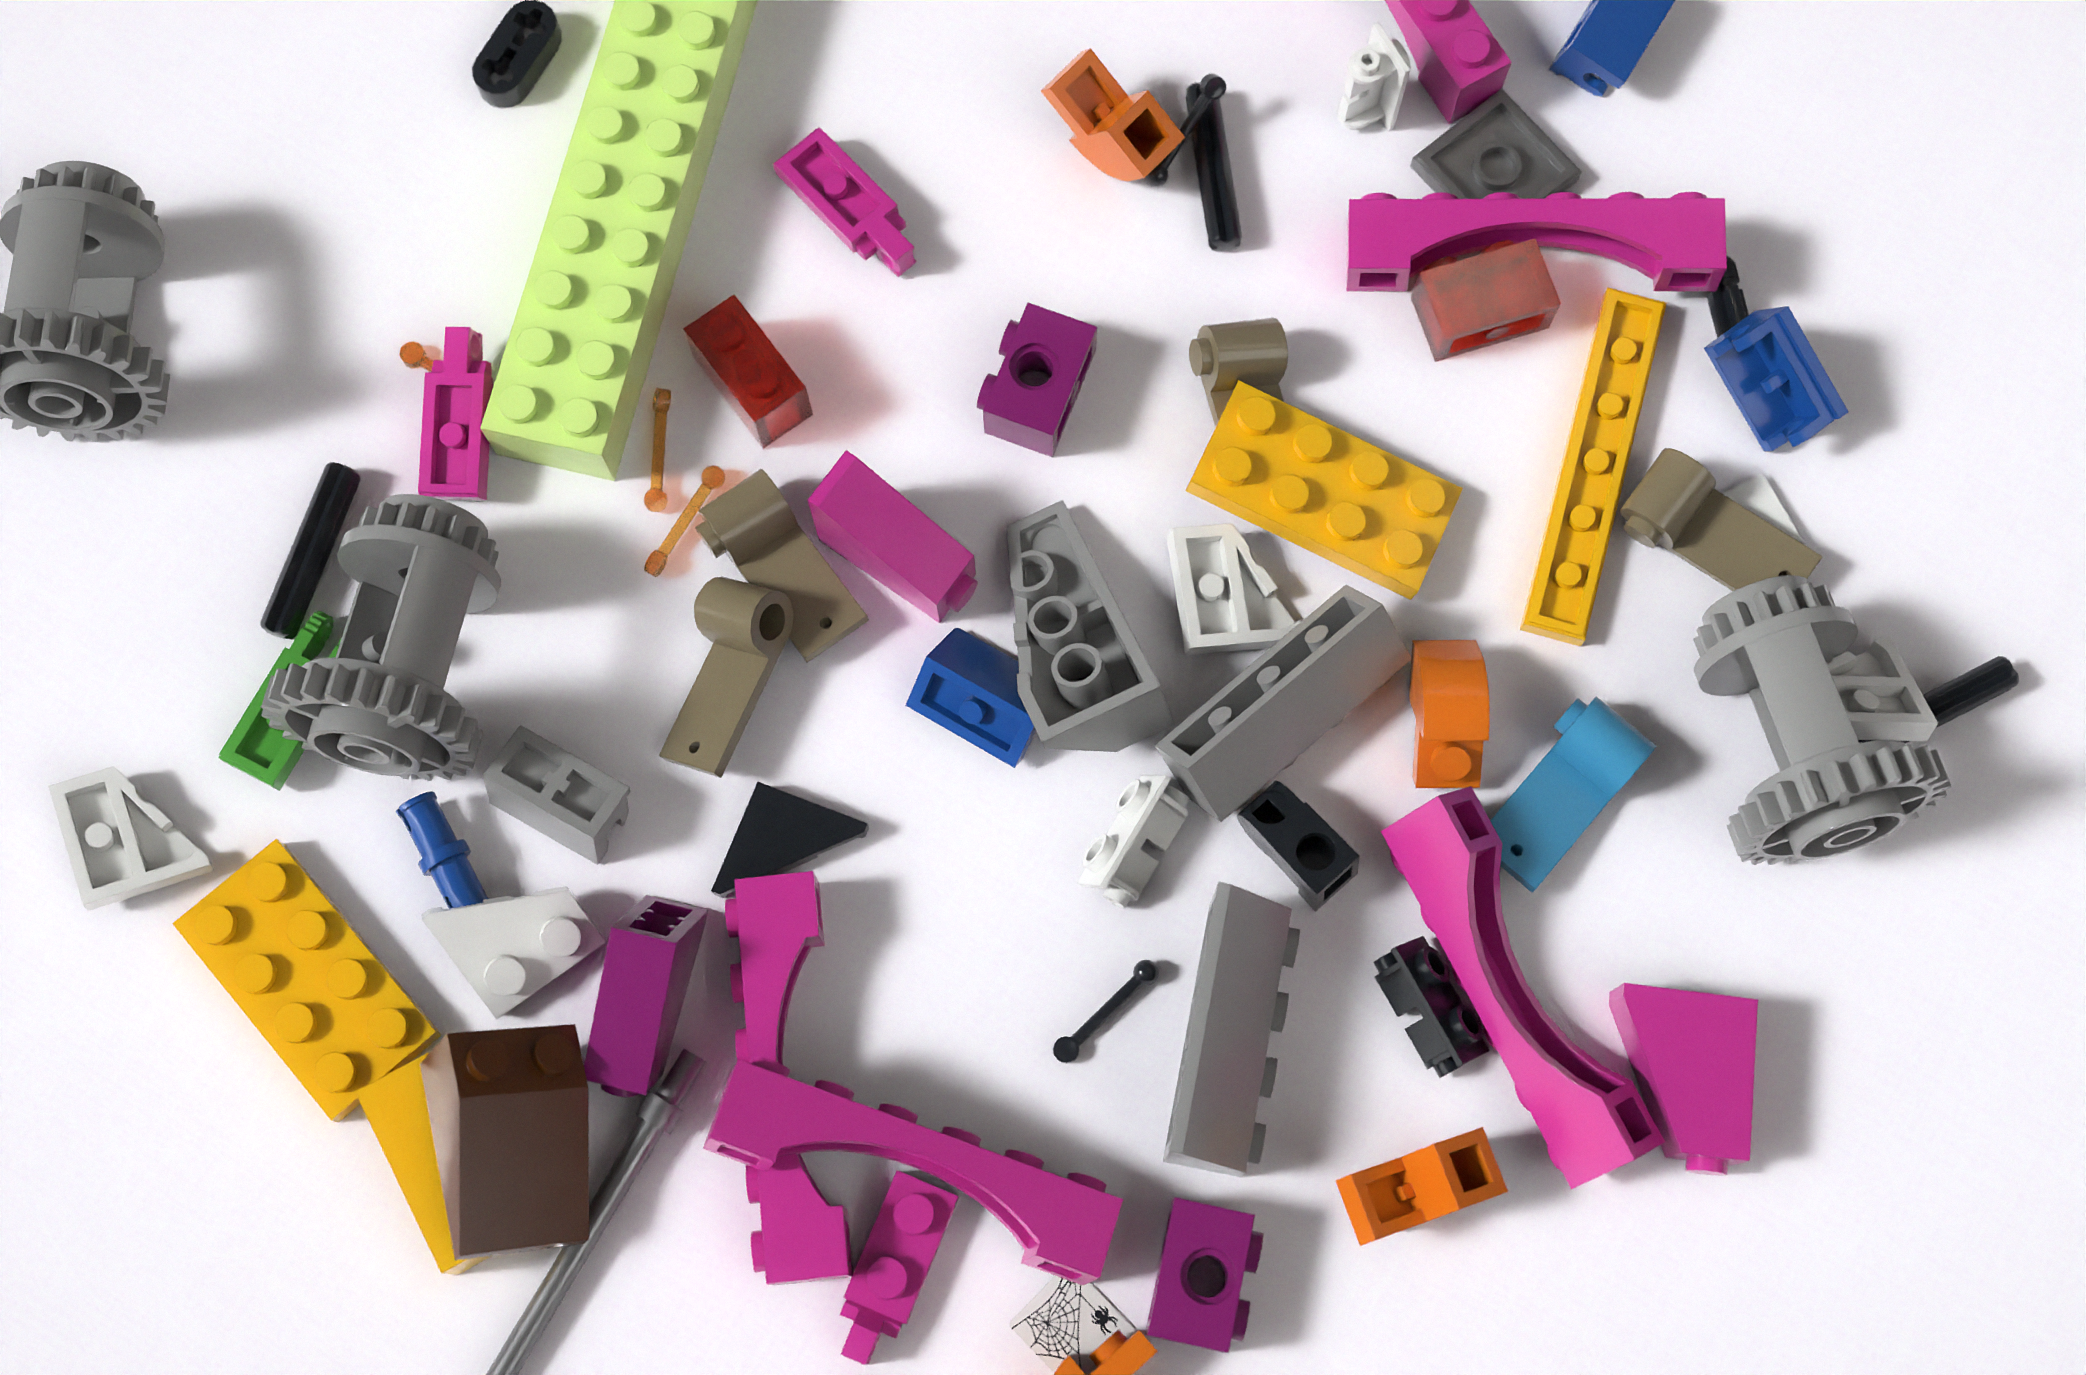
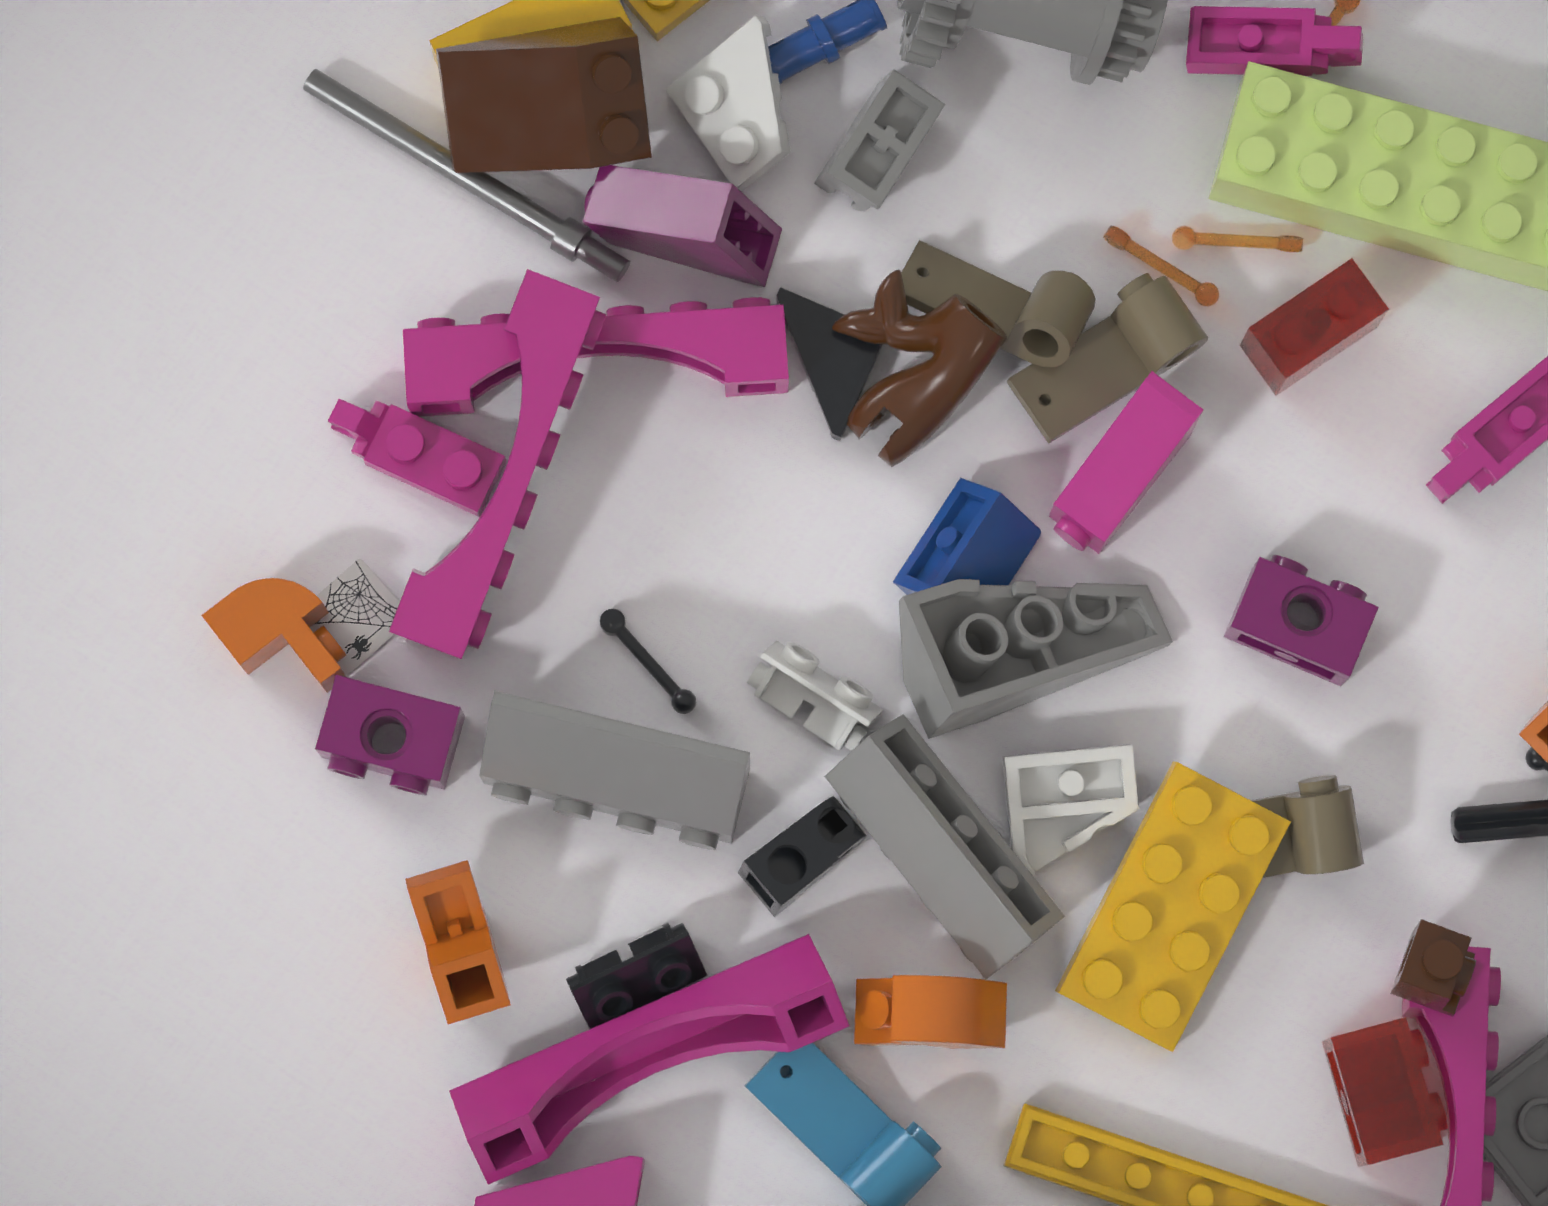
camera: 90 degrees right, 5 degrees up
none -> reddish brown piece [832,270,1007,467]
none -> reddish brown brick [1390,919,1476,1017]

